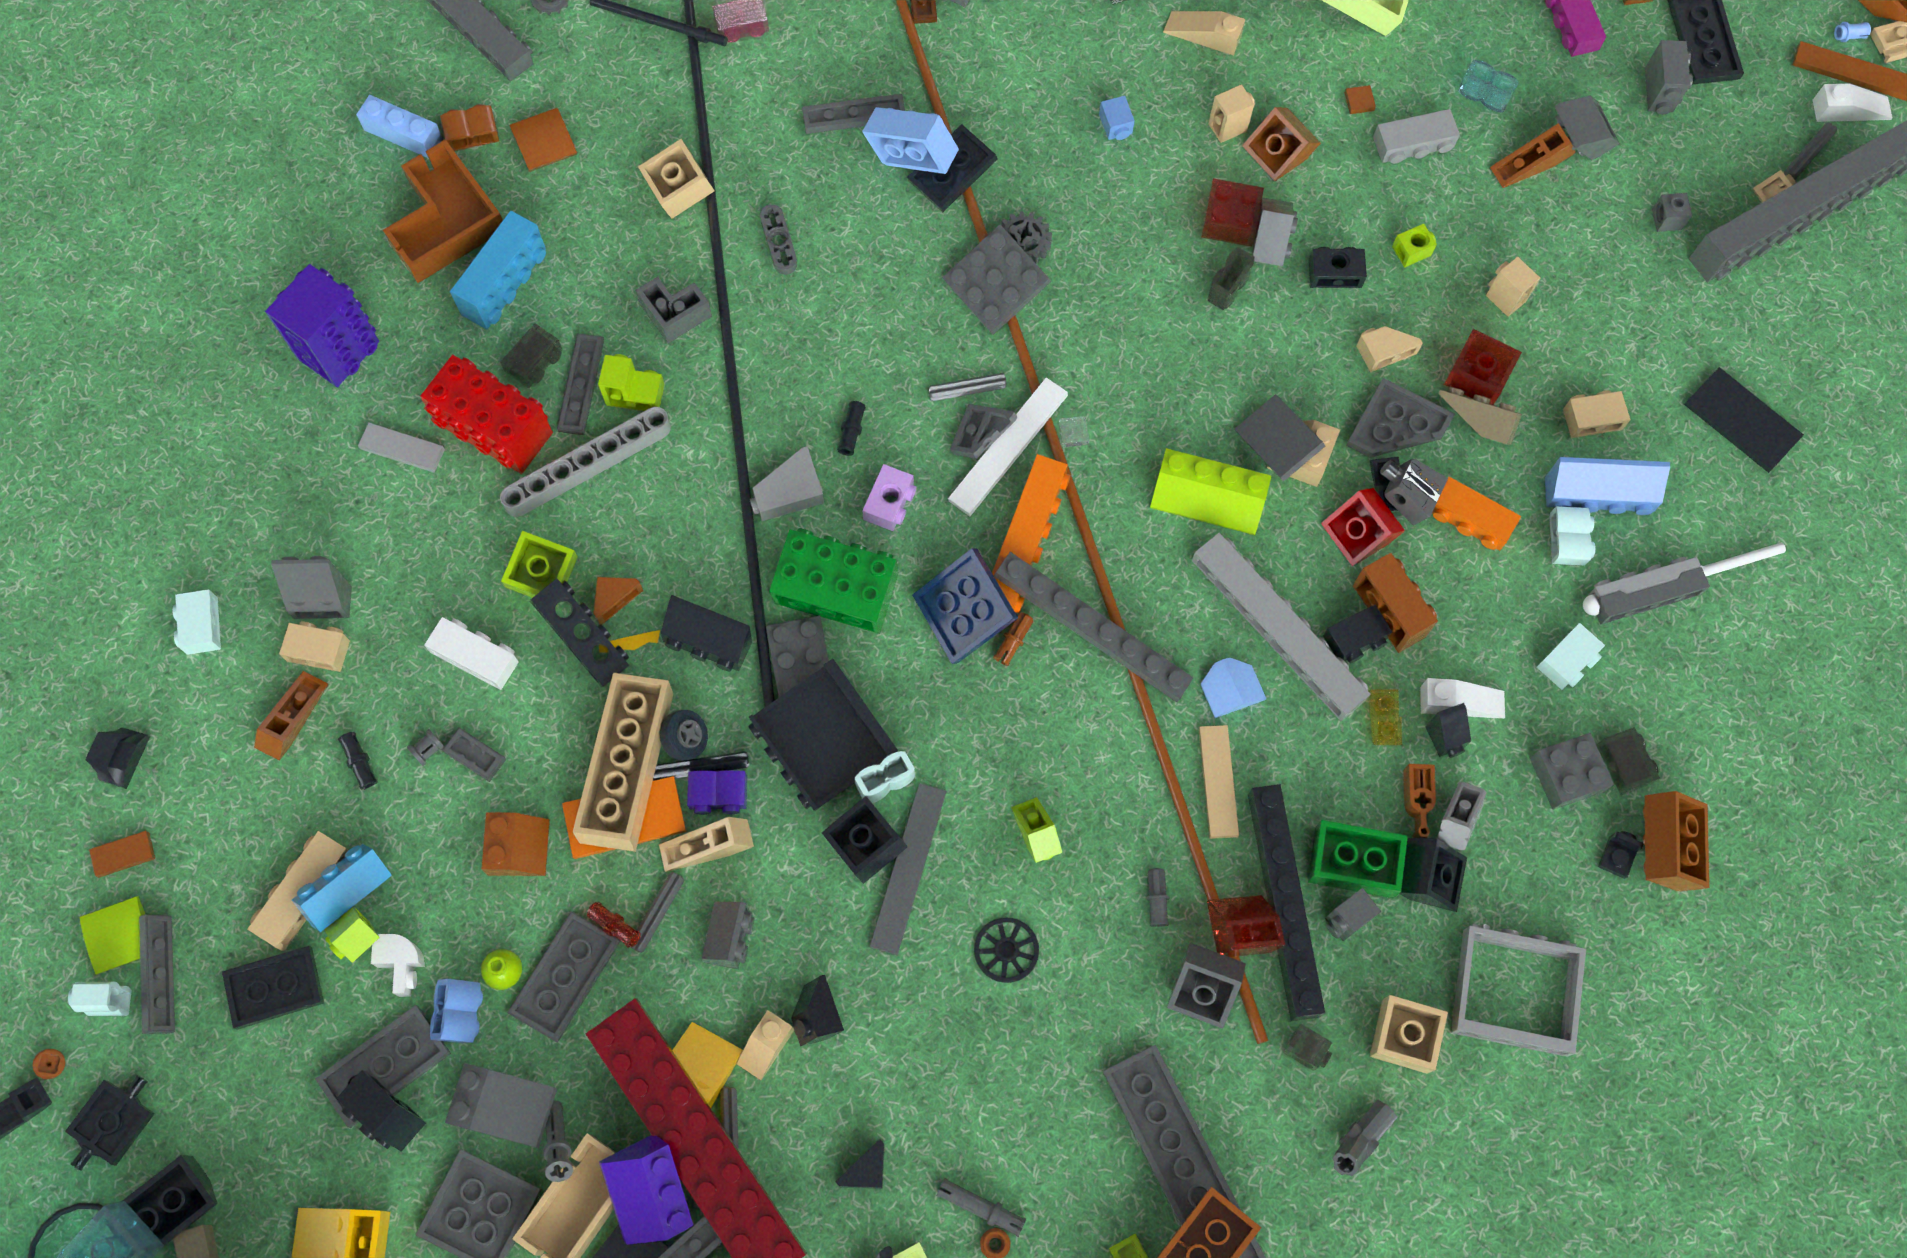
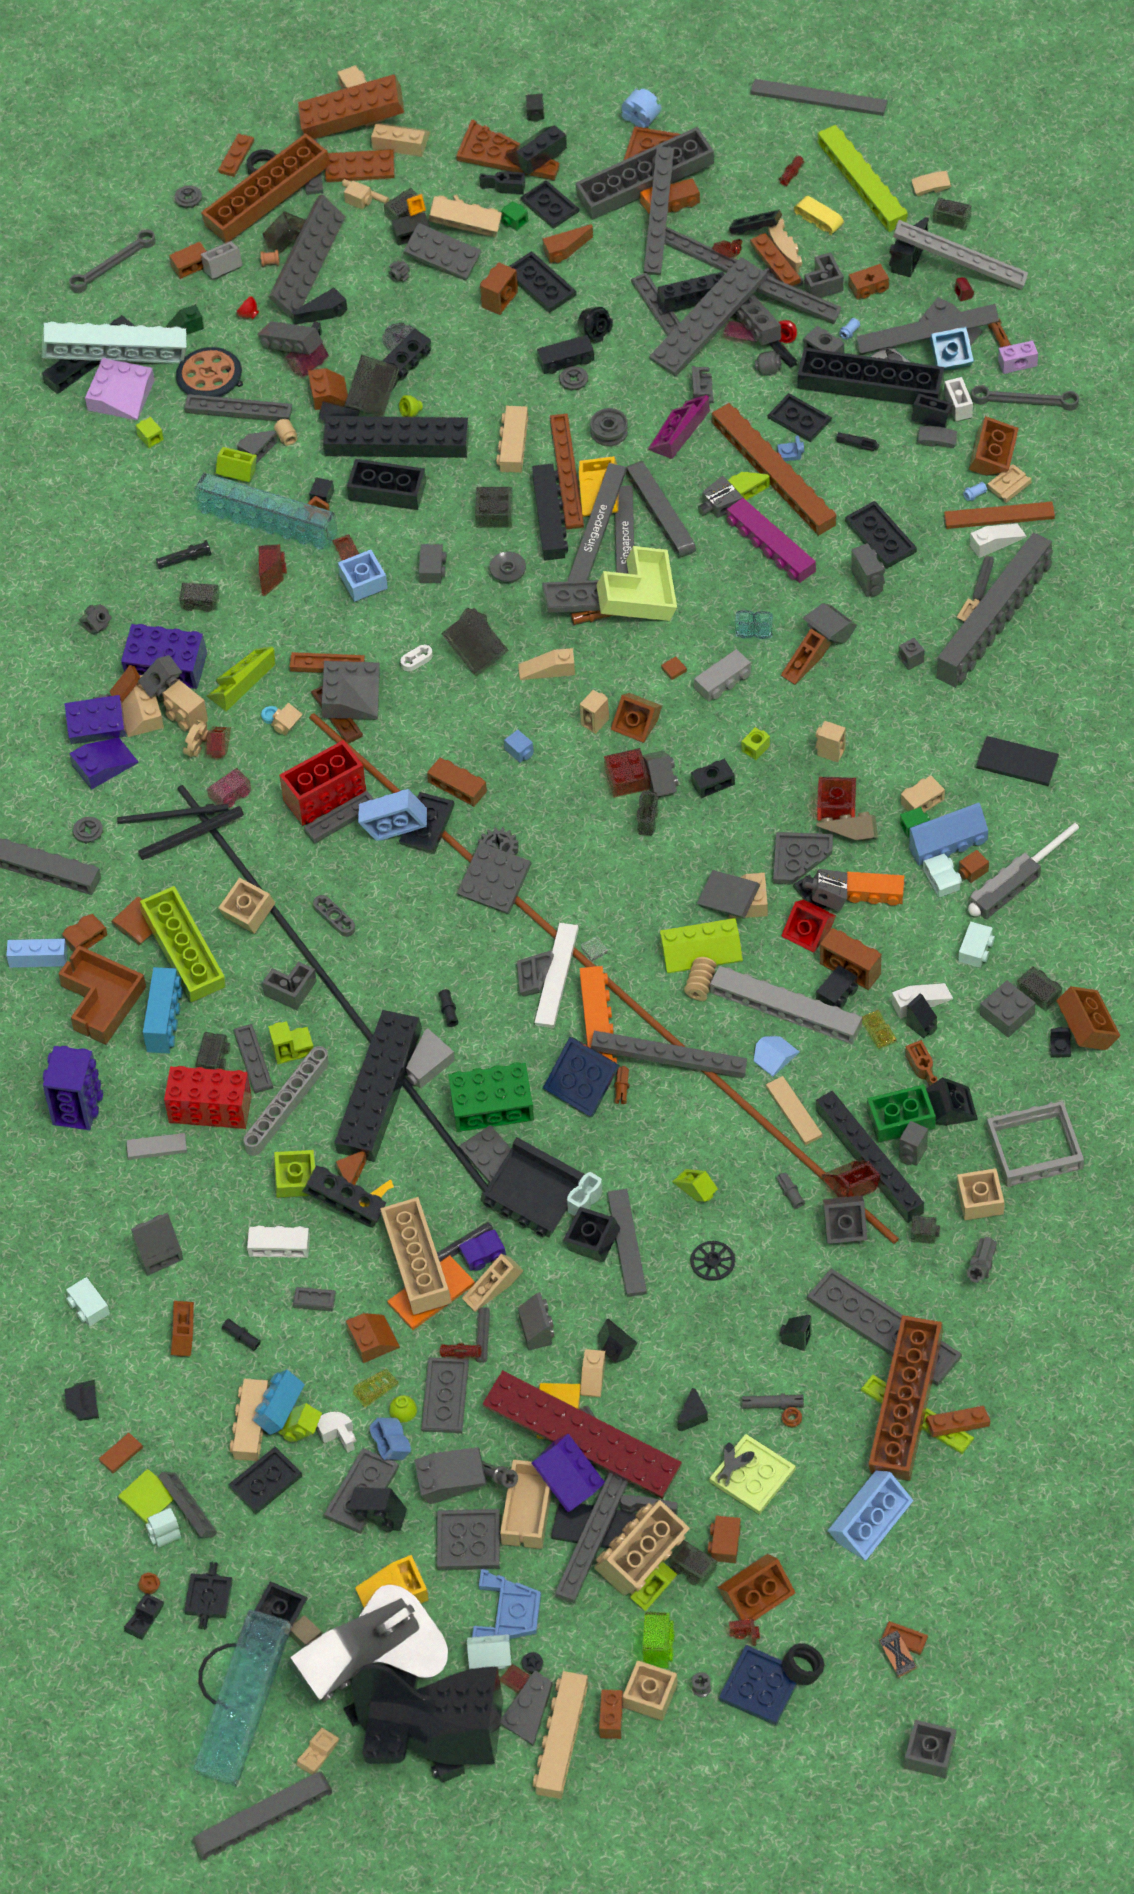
camera: 20 degrees left, 15 degrees down
tan brick [279,621,350,672] -> none
dark grey bush [407,729,445,766] -> none
black wheel [659,710,708,761] -> none
black slope [660,595,752,672] -> none
lavender brick [862,464,917,531] -> none
axle [928,373,1007,401] -> none
tan slope [1356,326,1423,372] -> none
light grey brick [1437,782,1487,850] -> none
none -> black axle [138,806,244,860]
none -> lime brick [140,886,225,1002]
none -> red brick [279,740,366,826]
none -> black brick [334,1010,422,1162]
none -> clear yellow slope [353,1369,399,1407]
none -> dark orange brick [427,757,487,807]
none -> tan piece [684,957,717,1001]
none -> black slope [779,1315,811,1351]
none -> green brick [900,807,930,838]
none -> dark orange brick [958,850,989,883]

